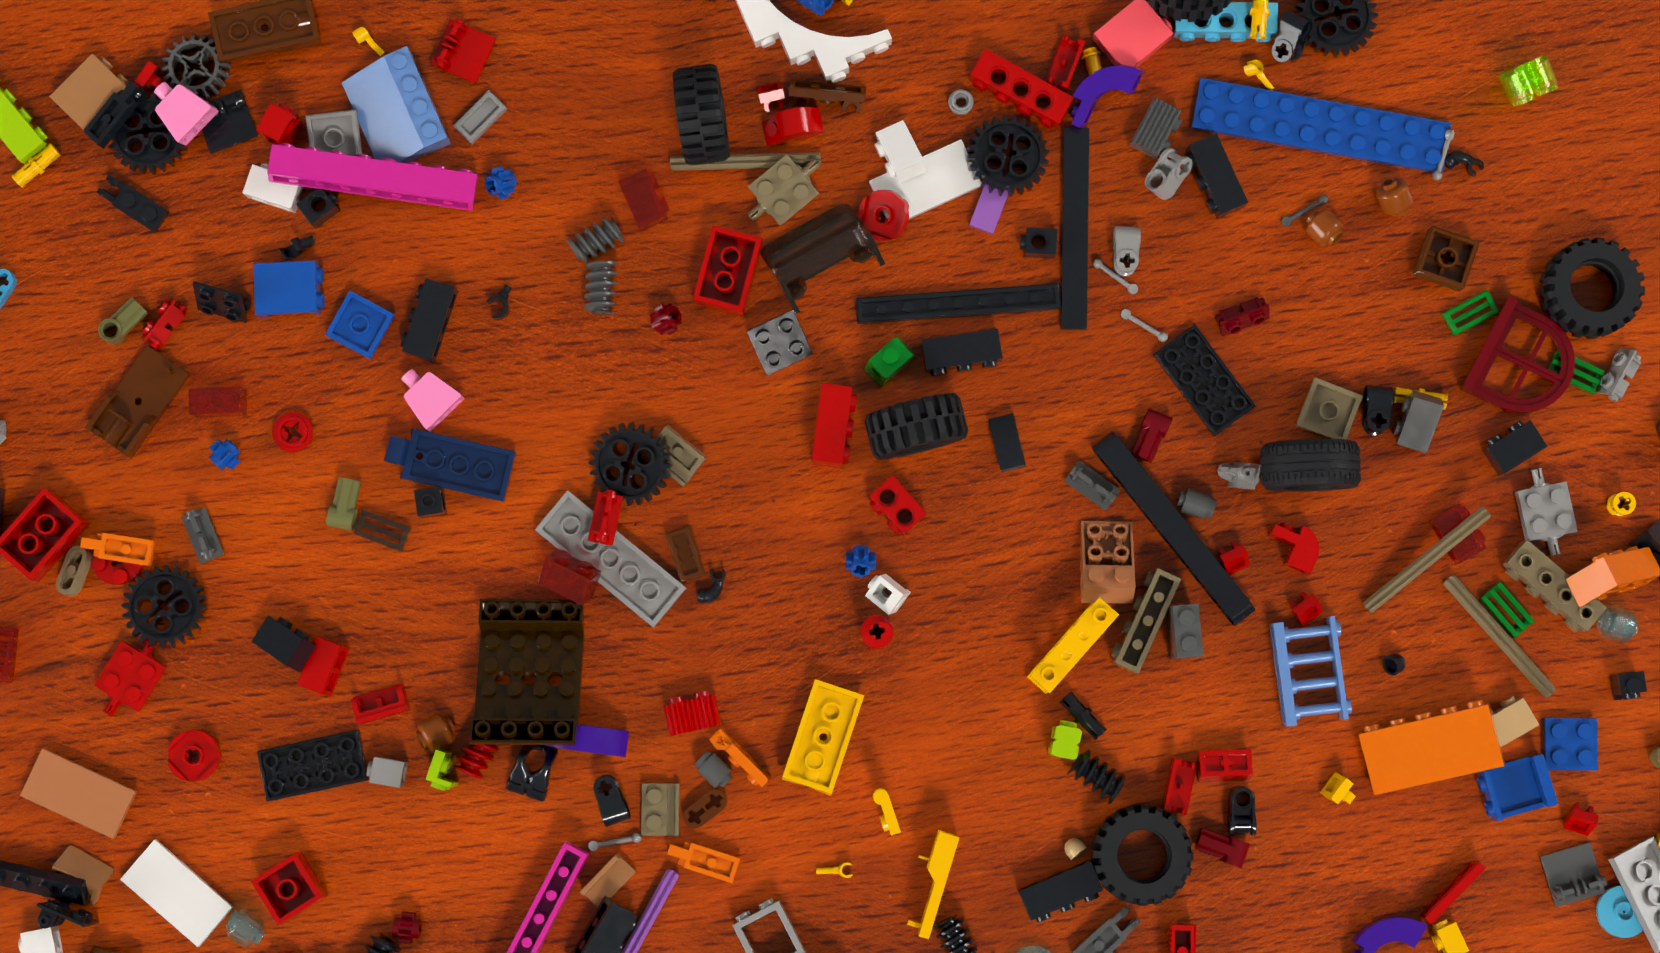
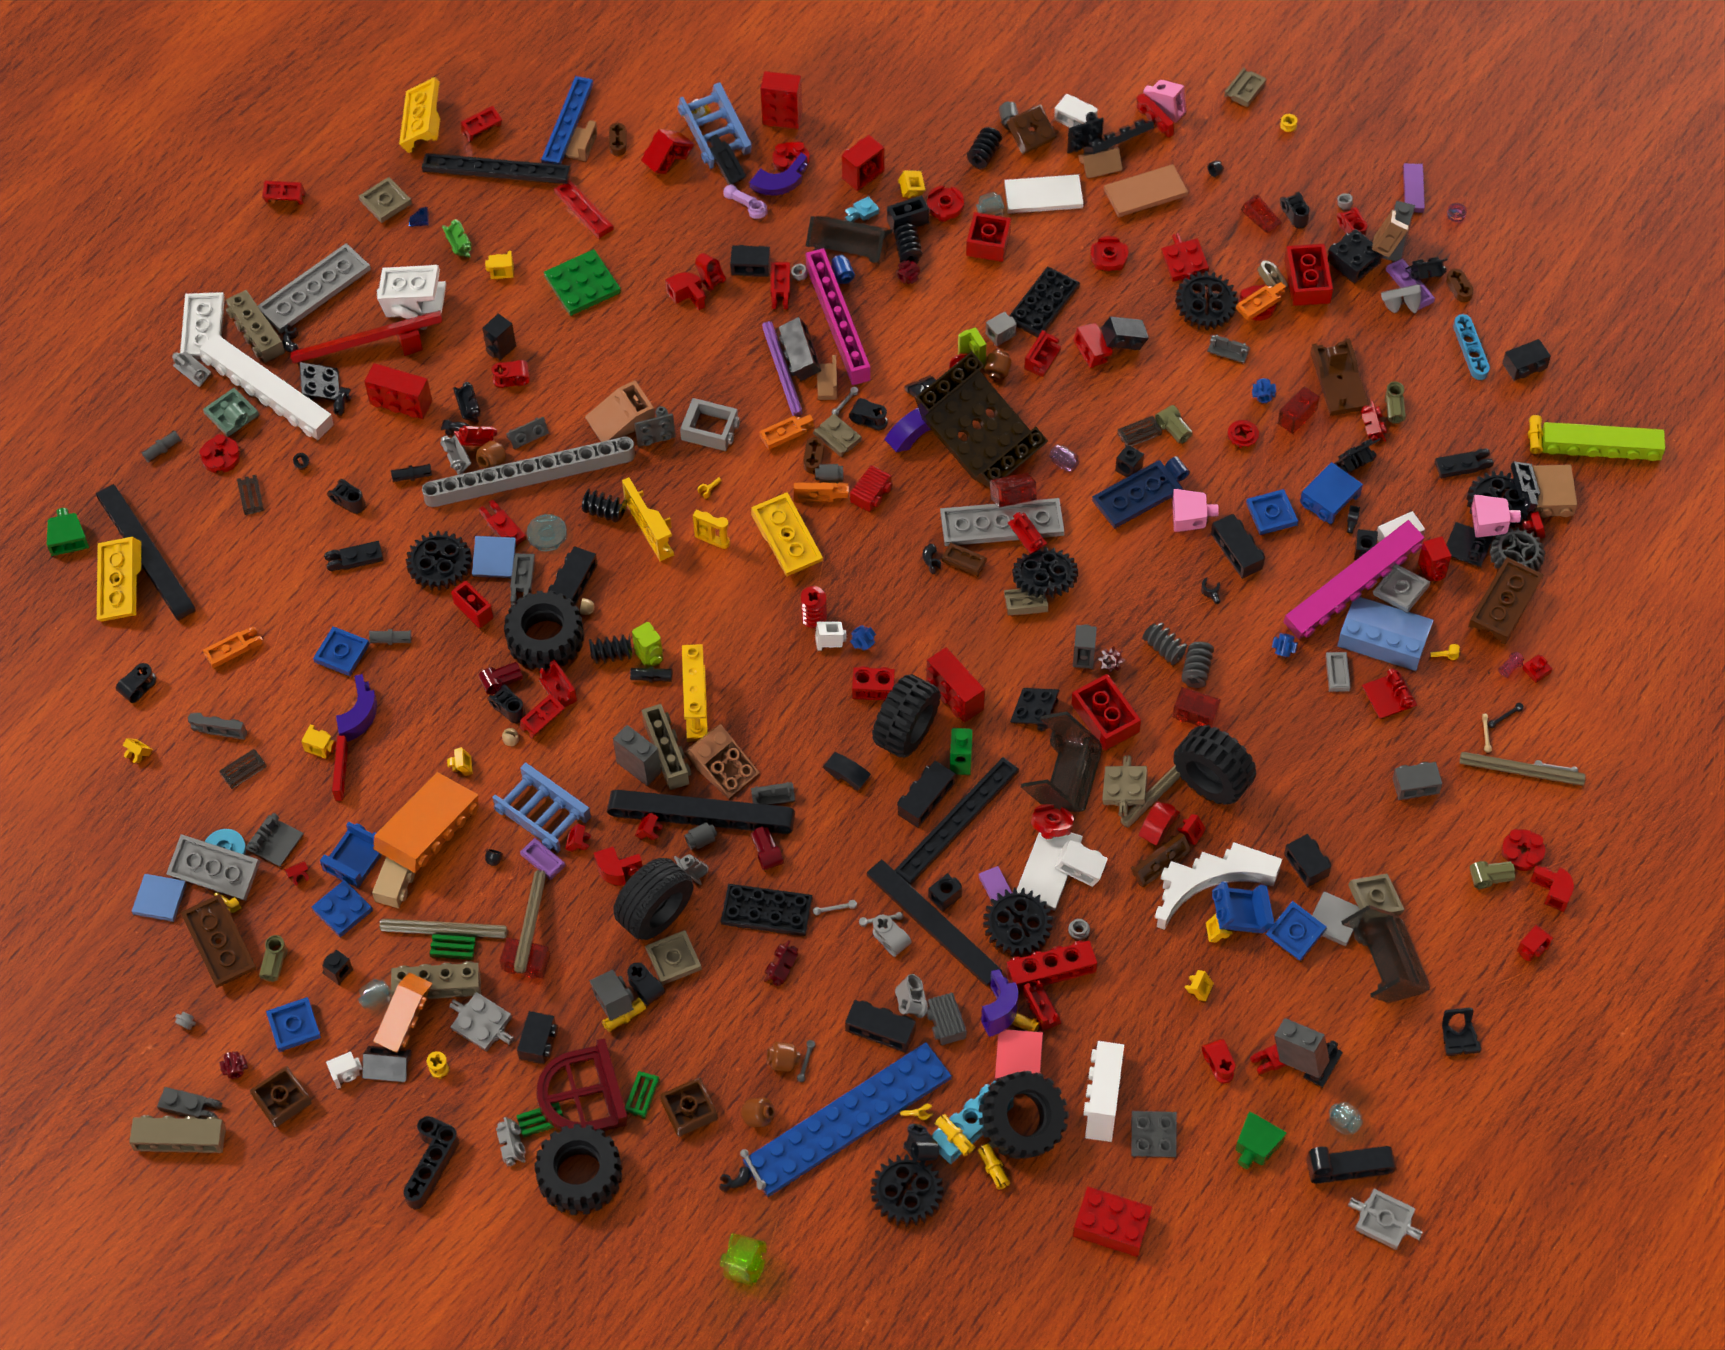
camera: 130 degrees right, 25 degrees down
none -> tan hinge [502,728,519,746]
none -> medium lavender tile [520,838,565,880]
none -> brick [1049,444,1079,472]
none -> dark grey brick [1073,624,1097,669]

